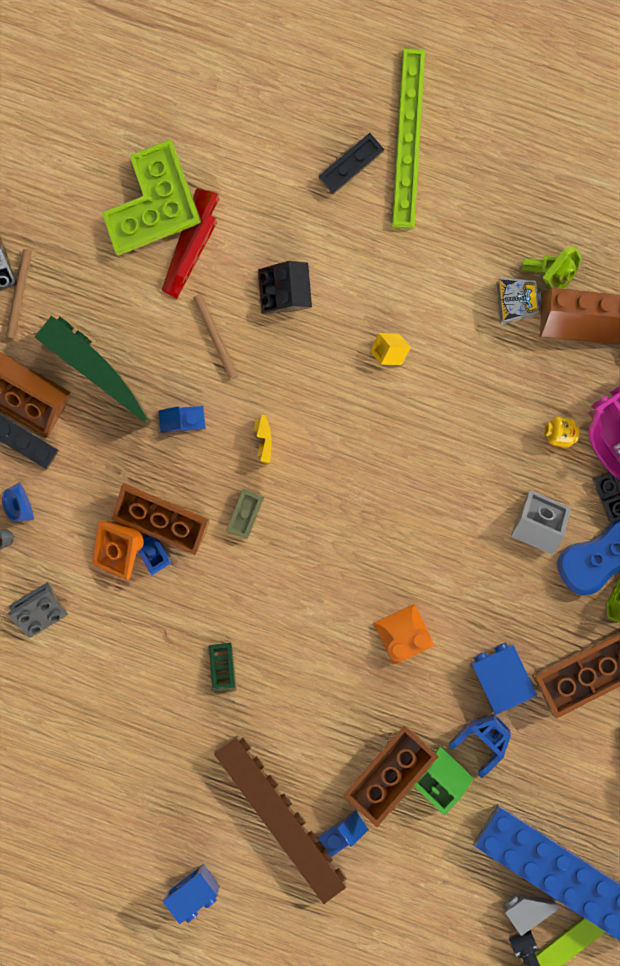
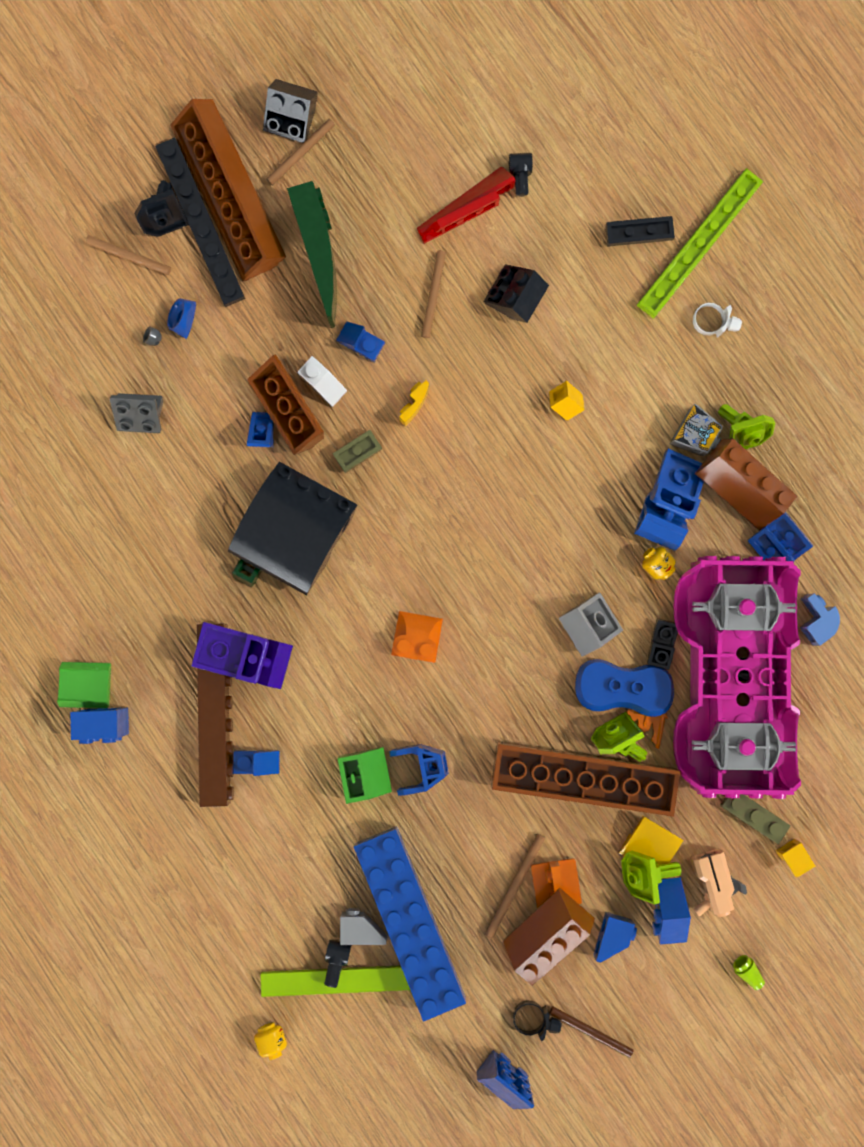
camera: 30 degrees right, 0 degrees up
orange slope [92,520,143,580] -> none
lime plate [102,139,201,256] -> none
dark orange slope [343,726,439,828] -> none
blue panel [470,642,537,715] -> none
none -> bright green slope [57,662,111,708]
none -> dark purple piece [191,622,293,689]
none -> black slope [228,461,358,596]
none -> white slope [297,356,347,407]
none -> black axle [509,153,533,197]
none -> blue piece [634,448,704,551]
none -> white piece [693,303,742,338]

